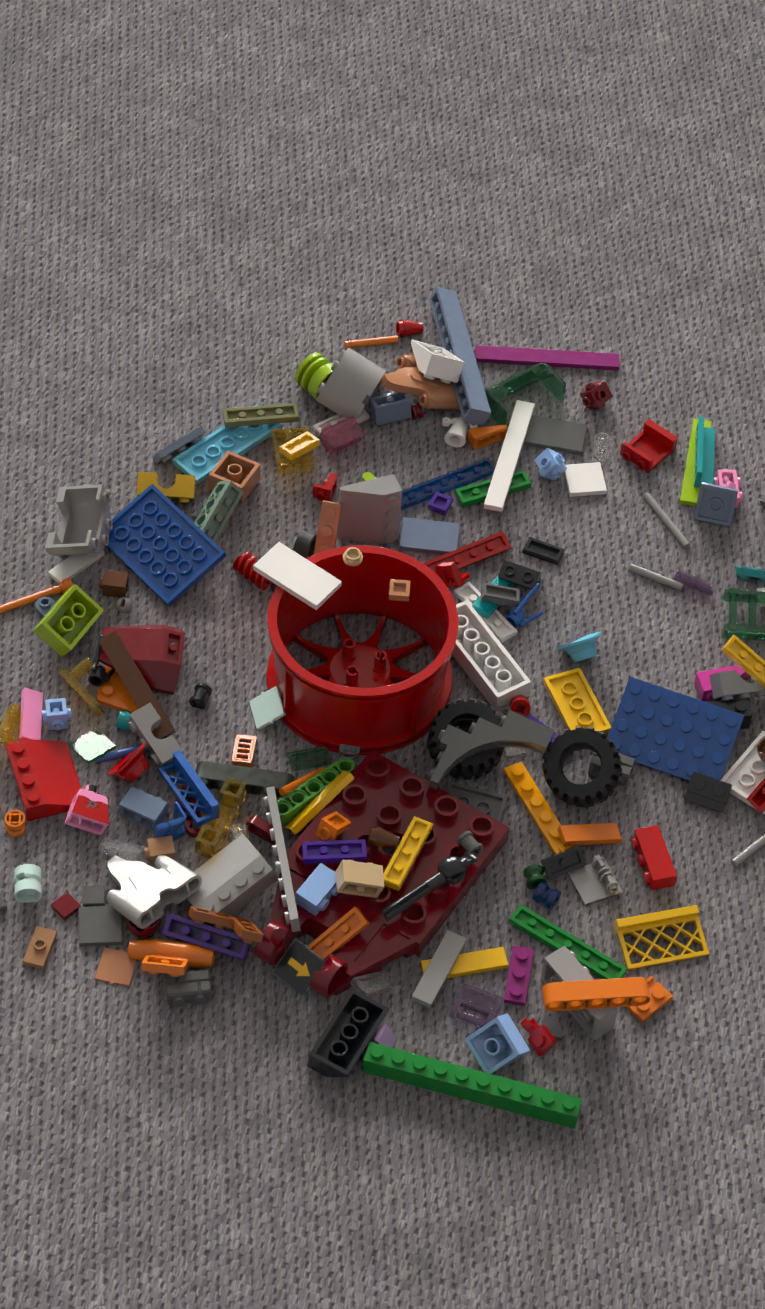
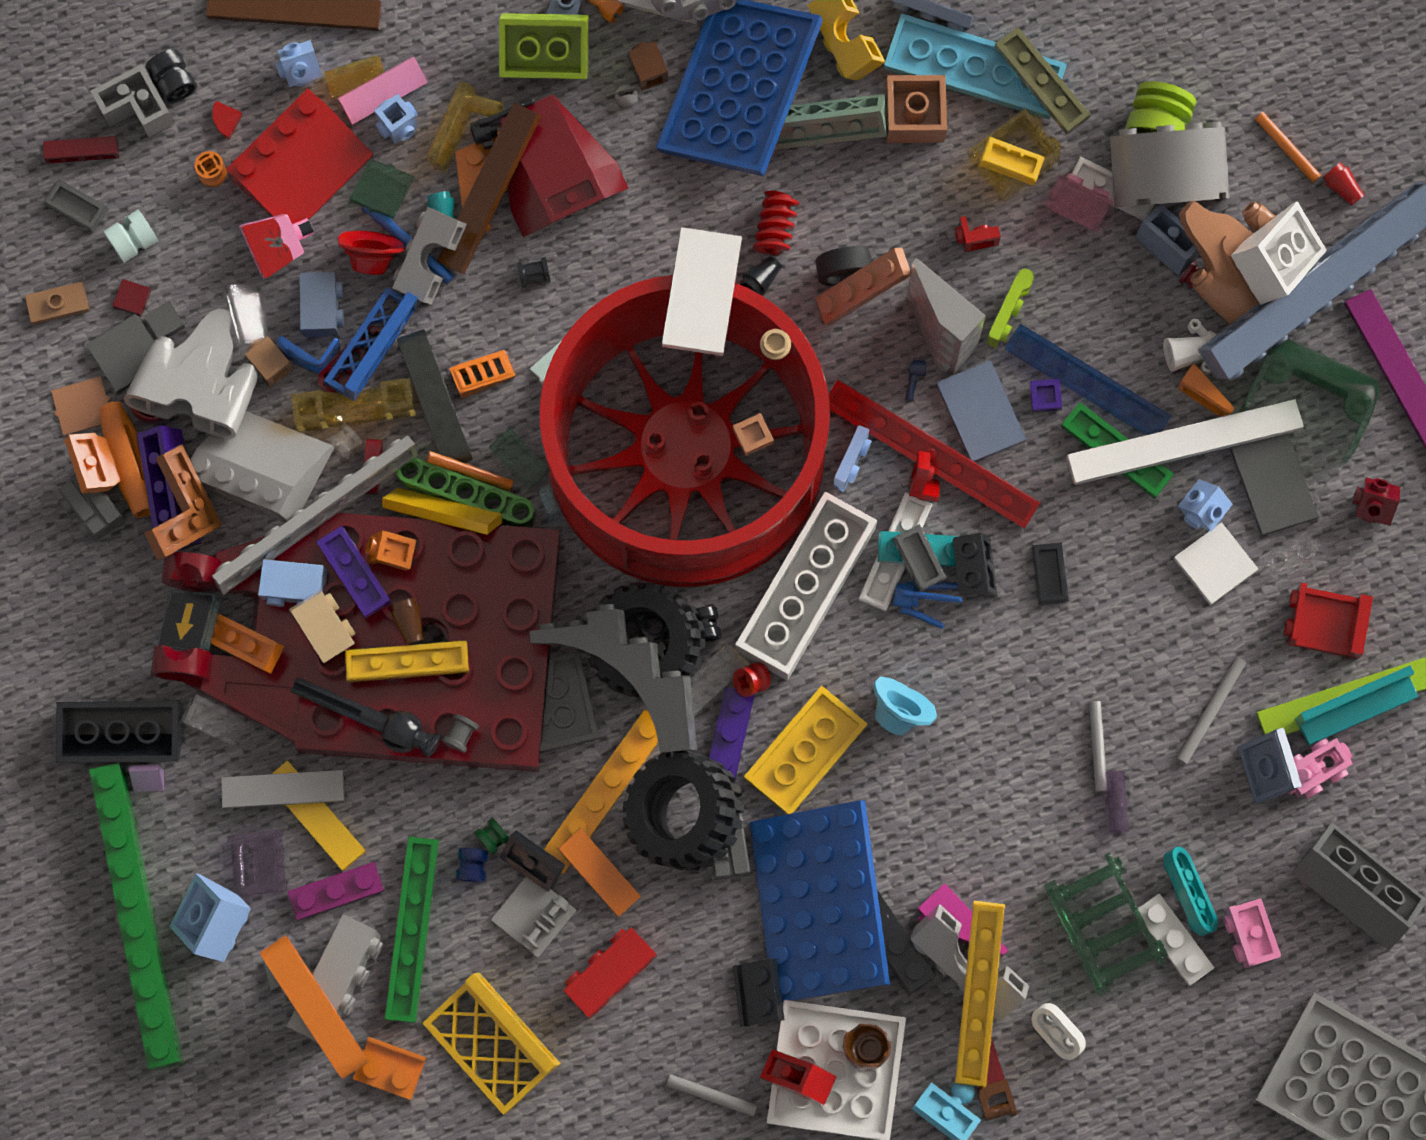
camera: 65 degrees right, 25 degrees up
red plate [520,1018,557,1056] -> none

